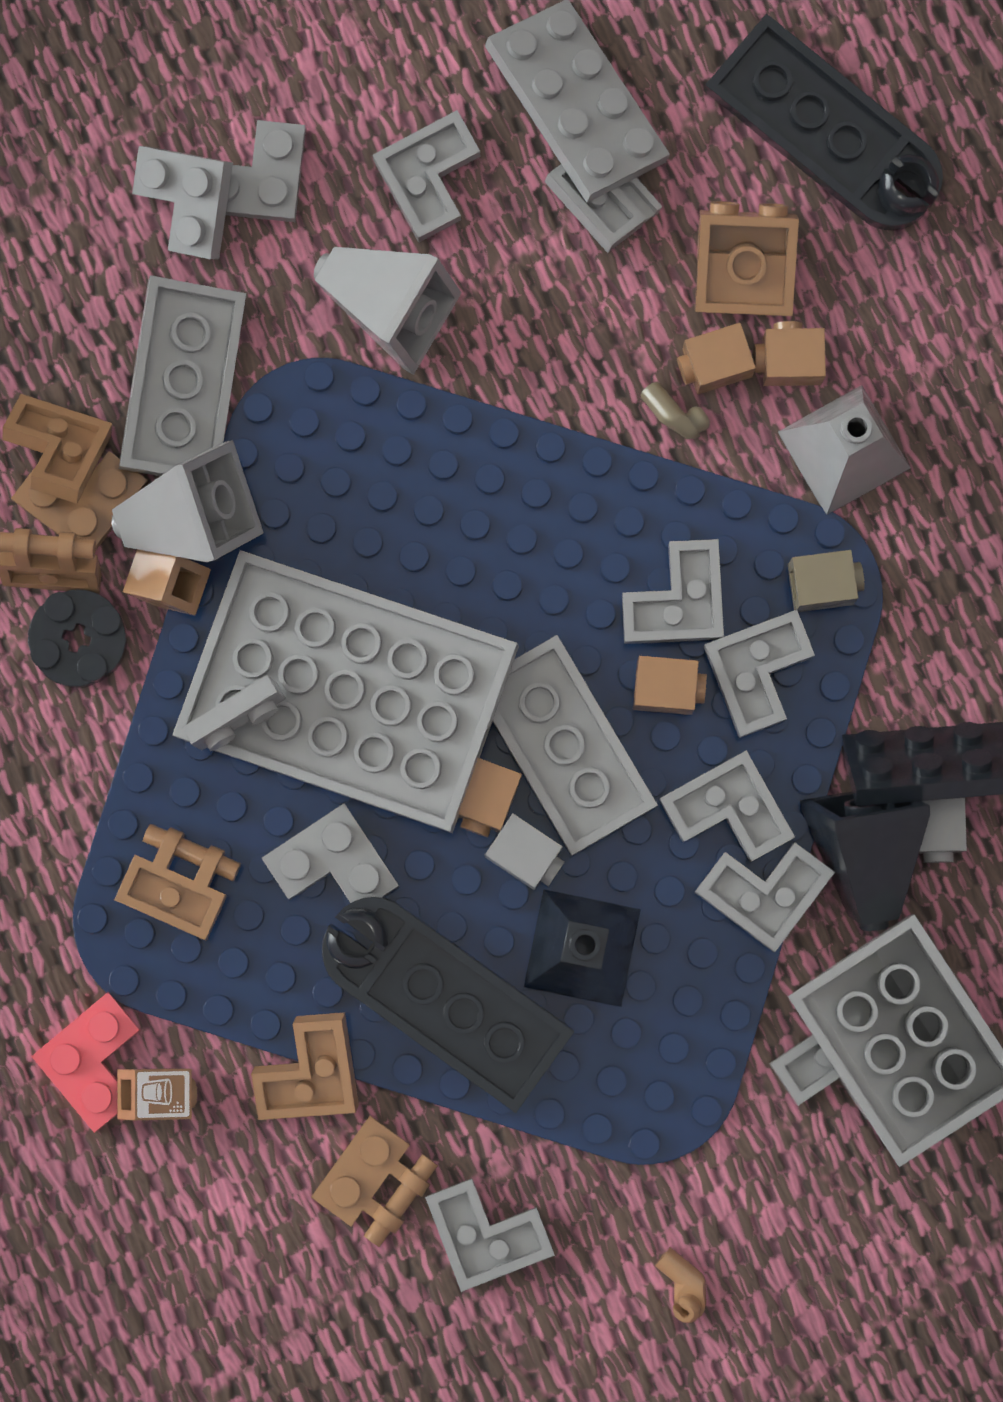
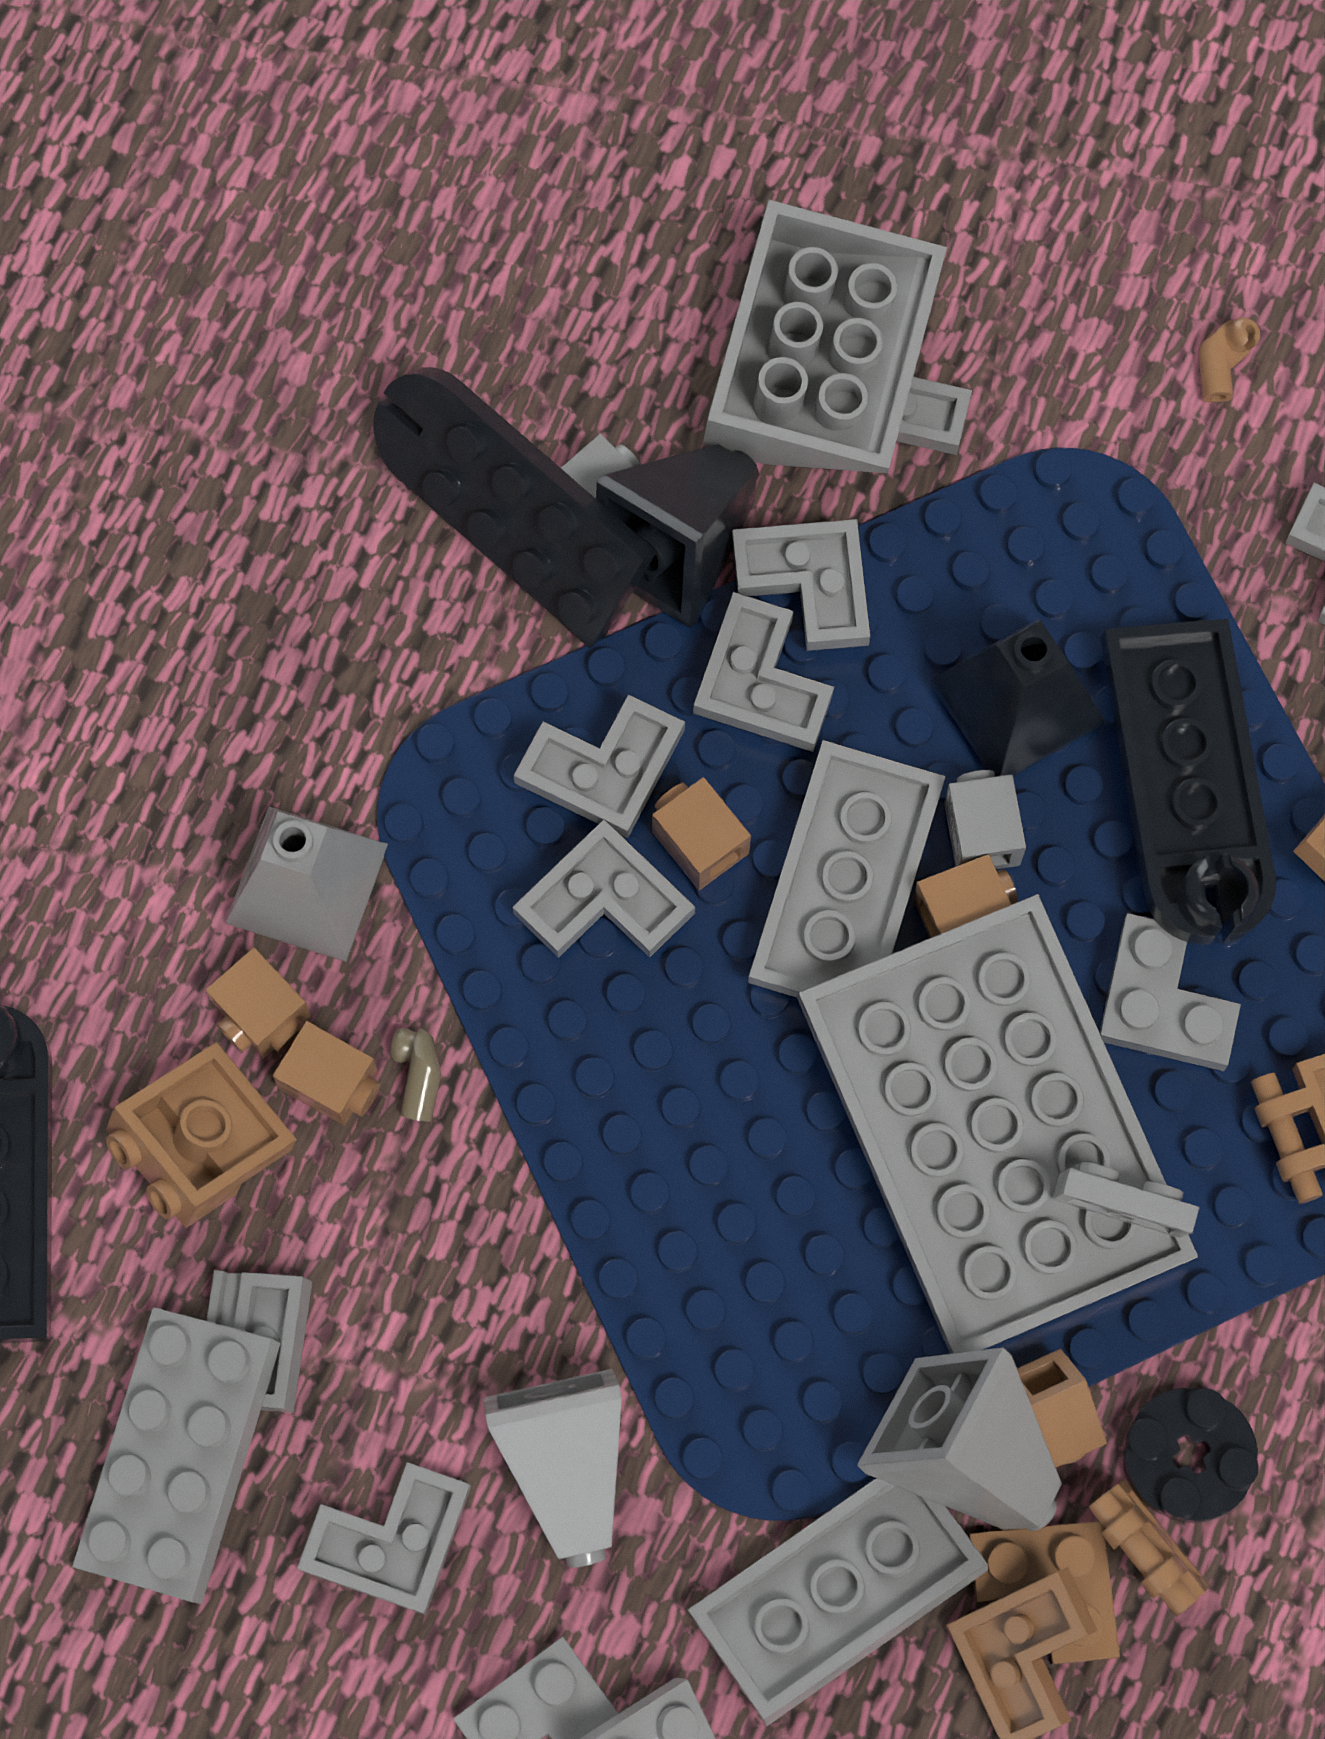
camera: 135 degrees left, 10 degrees down
dark tan brick [788,550,864,612] -> none

